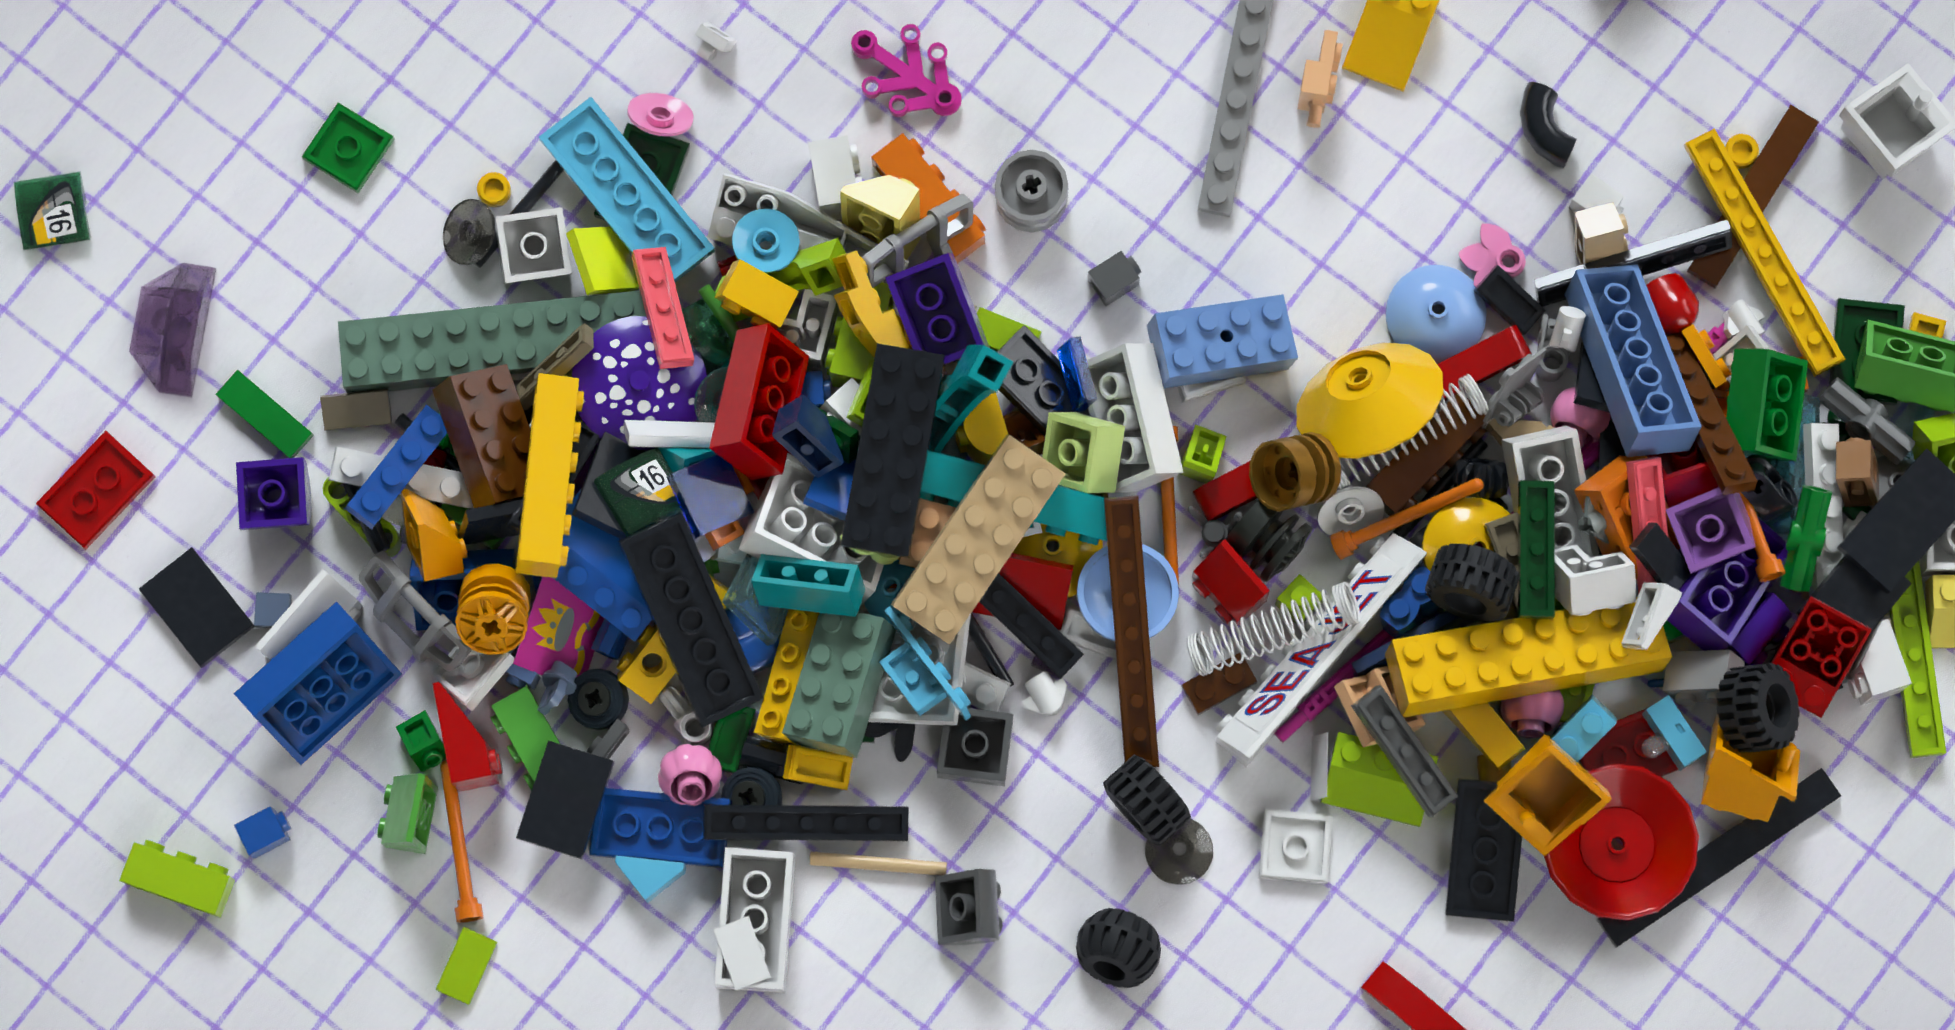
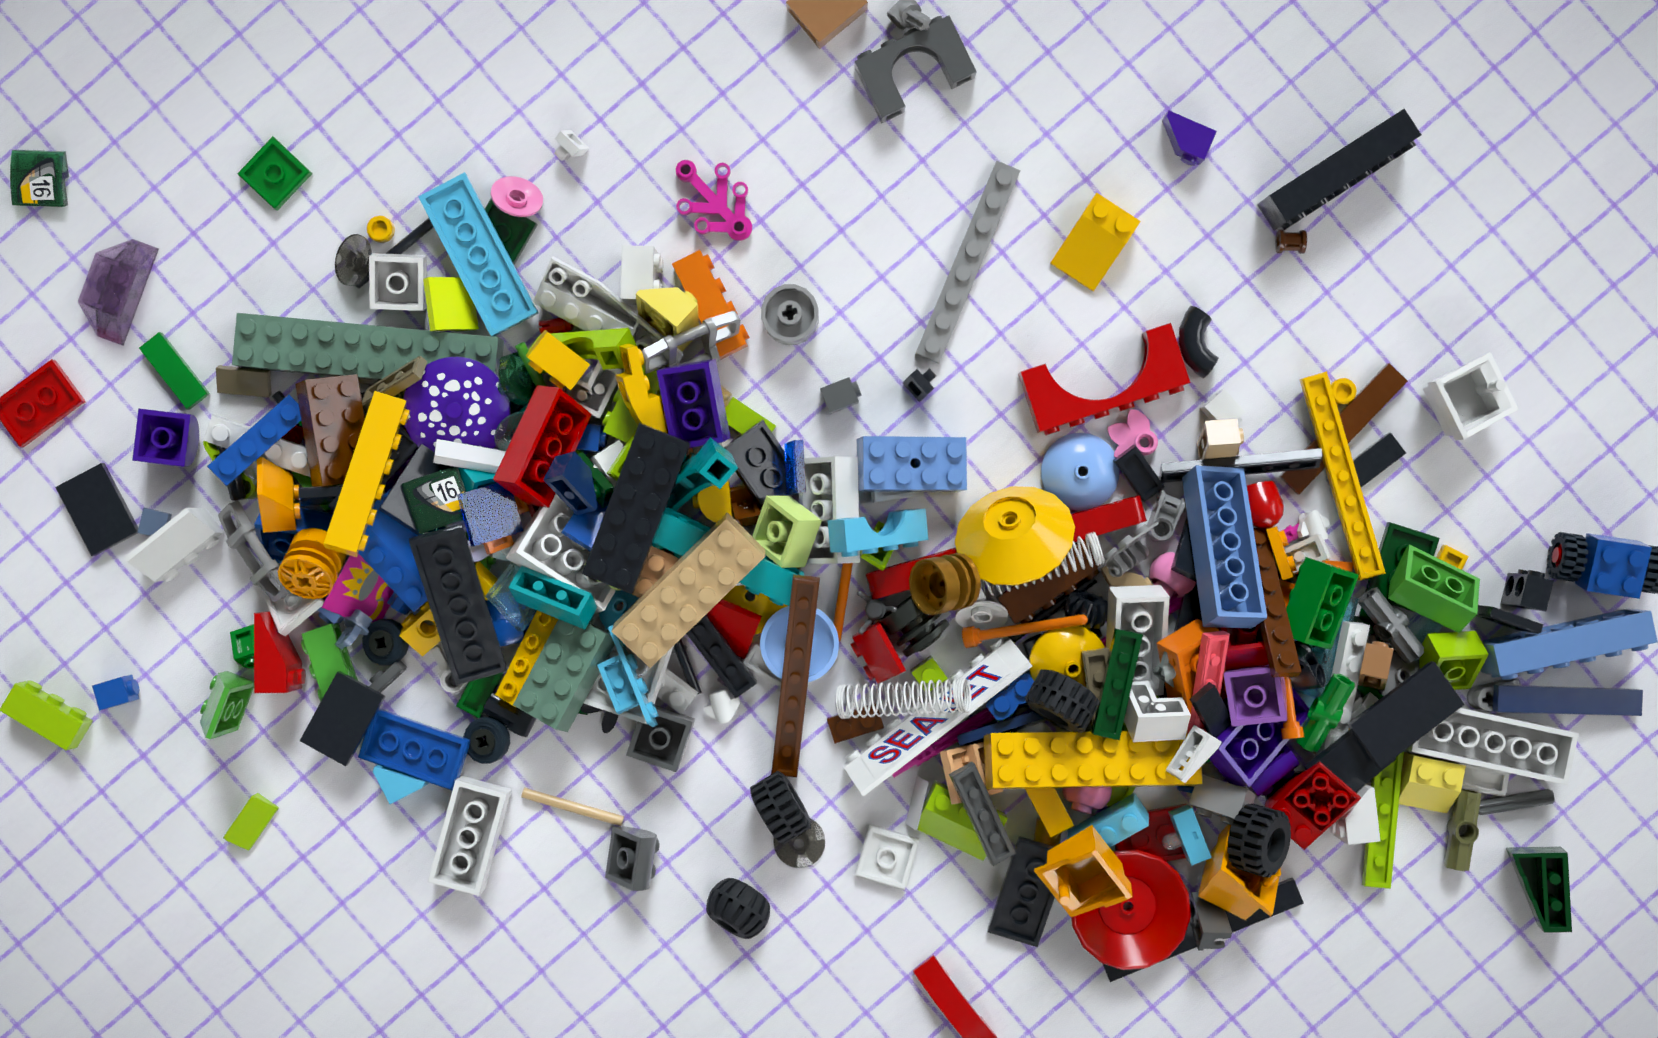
camera: 10 degrees right, 10 degrees up
blue slope [234,601,402,765] -> none
orange piece [440,760,484,923] -> none
coral tile [631,247,695,369] -> none
bright pink plant [658,744,722,806] -> none
black tile [703,804,909,841] -> none
white sticker [713,916,771,991] -> none
medium azure dish [732,209,800,273] -> none
yellow tile [783,745,853,790] -> none
light nougat plate [1297,30,1343,128] -> none
white piece [1549,306,1586,352] -> none
none -> medium azure arch [827,509,929,557]
none -> black tile [903,368,936,402]
none -> red arch [1018,323,1191,436]
none -> dark grey hinge [1189,892,1232,951]
none -> black tile [1326,432,1406,487]

